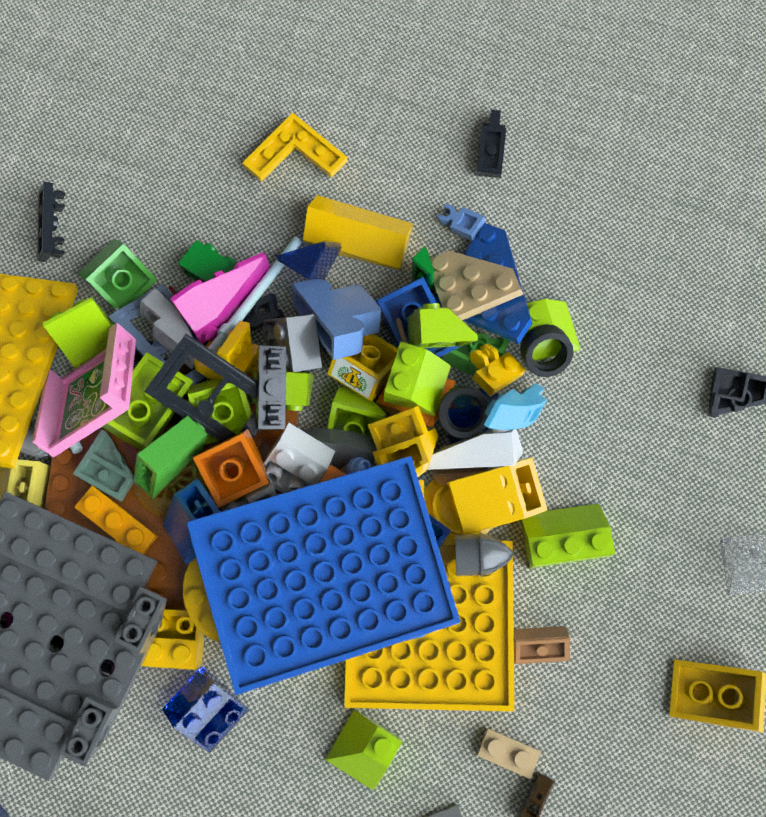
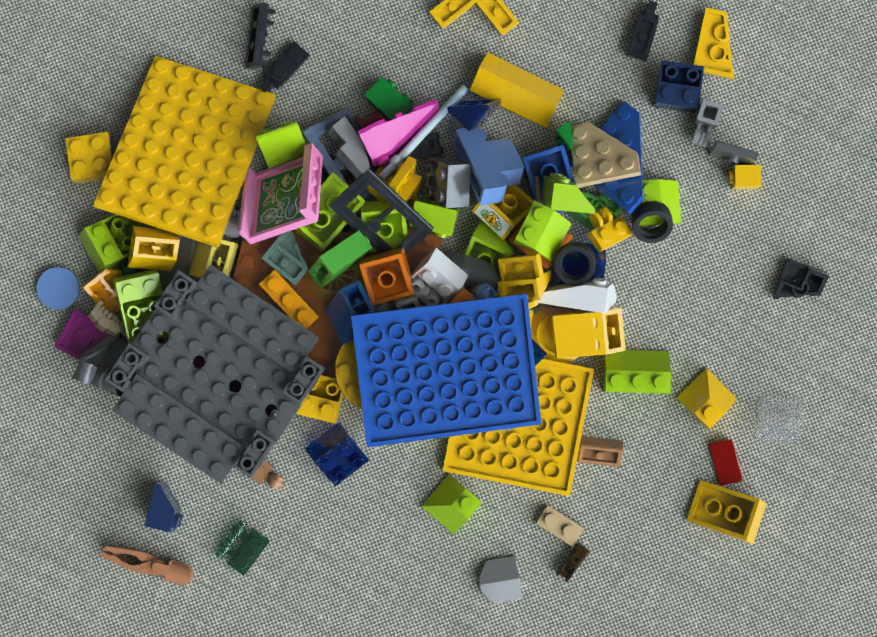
camera: 10 degrees right, 10 degrees up
bright green slope [78,238,157,311] -> none
plate [256,345,286,429] -> none
medium blue plate [437,204,485,241] -> none
dark grey helmet [455,532,513,577] -> none
medium azure slope [484,383,548,430] -> none
none -> medium nougat plate [252,460,285,490]
none -> black hinge [259,41,310,93]
none -> dark blue slope [653,60,704,113]
none -> yellow slope [676,368,737,429]
none -> light grey brick [690,99,724,148]
none -> yellow wing [693,8,734,80]
none -> dark grey plate [709,141,759,165]
none -> red slope [709,439,743,486]
none -> yellow brick [728,165,761,189]

